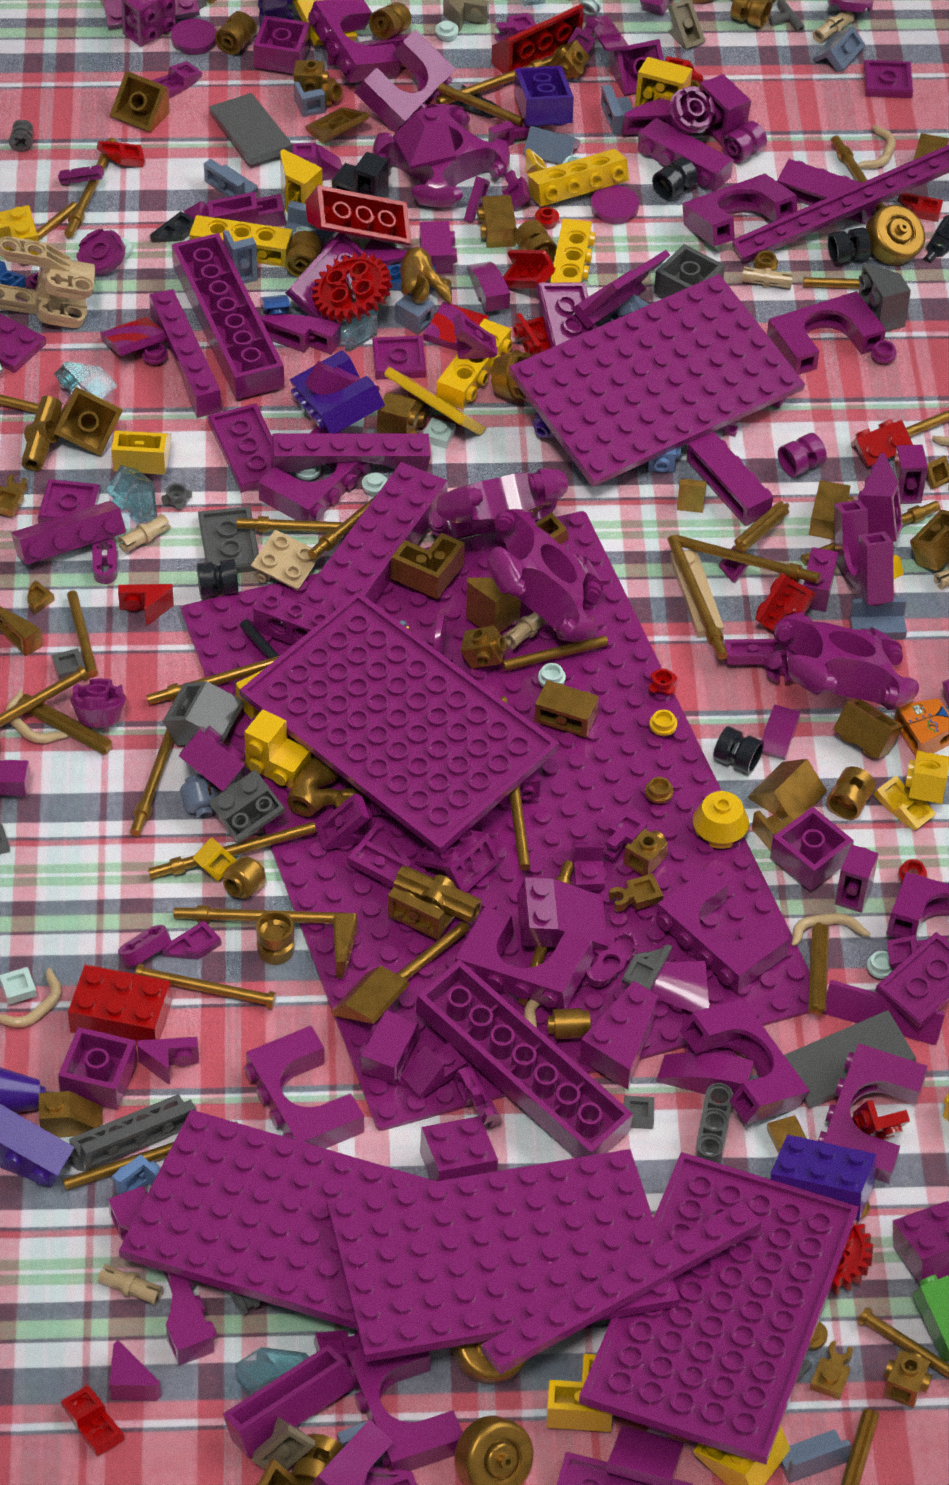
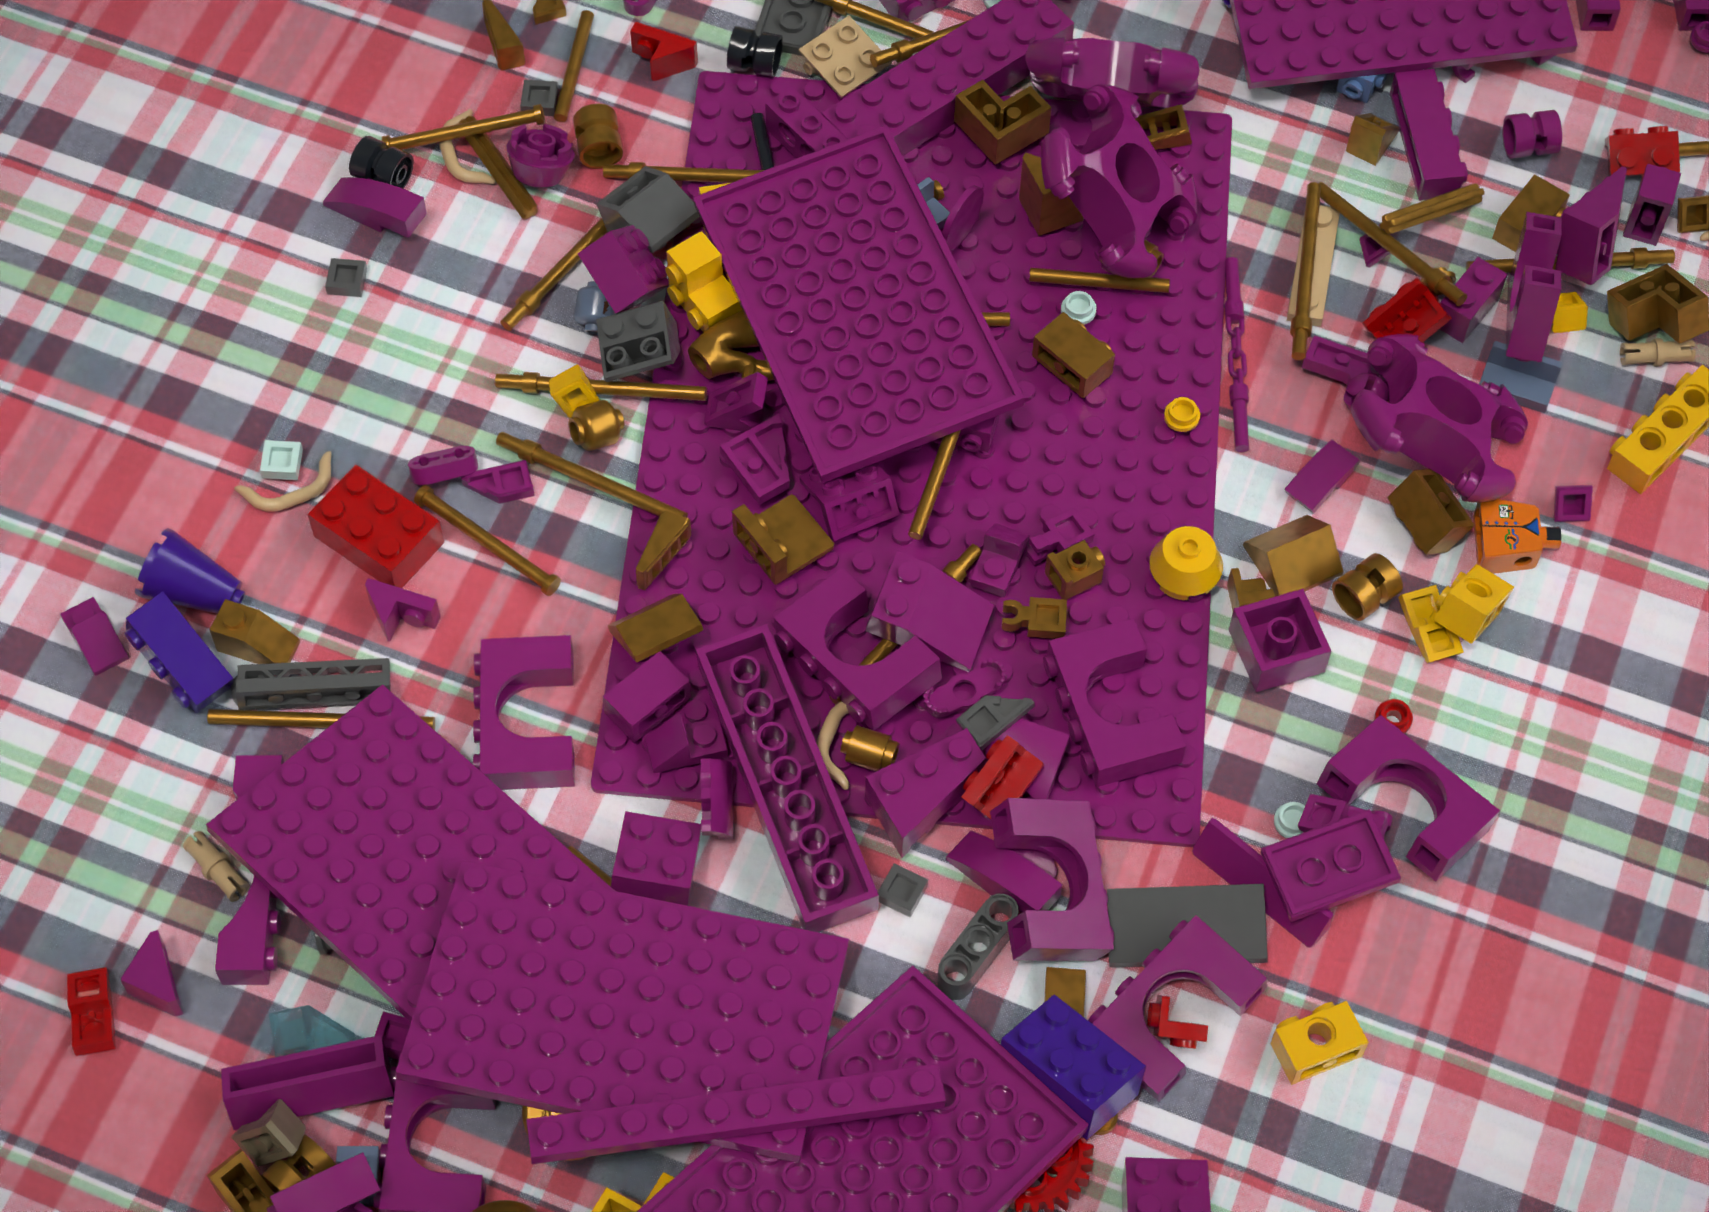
camera: 25 degrees right, 10 degrees up
magenta brick [58,1027,137,1109] -> none
medium blue bracket [112,1154,161,1195] -> none
pearl gold wheel [256,910,295,965] -> none
pearl gold piece [393,866,482,923] -> none
pearl gold bar [396,921,470,980] -> none
pearl gold brick [460,625,506,669] -> none
tan pin [503,612,548,649] -> none
pearl gold plate [645,777,673,804] -> none
red plate [648,668,677,695] -> none
black wheel [713,726,764,774] -> none
tan animal [791,913,871,946] -> none
pearl gold axle [808,922,829,1016] -> none
magenta brick [835,844,879,913] -> none
none -> pearl gold wheel [573,104,623,169]
none -> red bracket [961,735,1044,819]
none -> magenta piece [1224,257,1249,452]

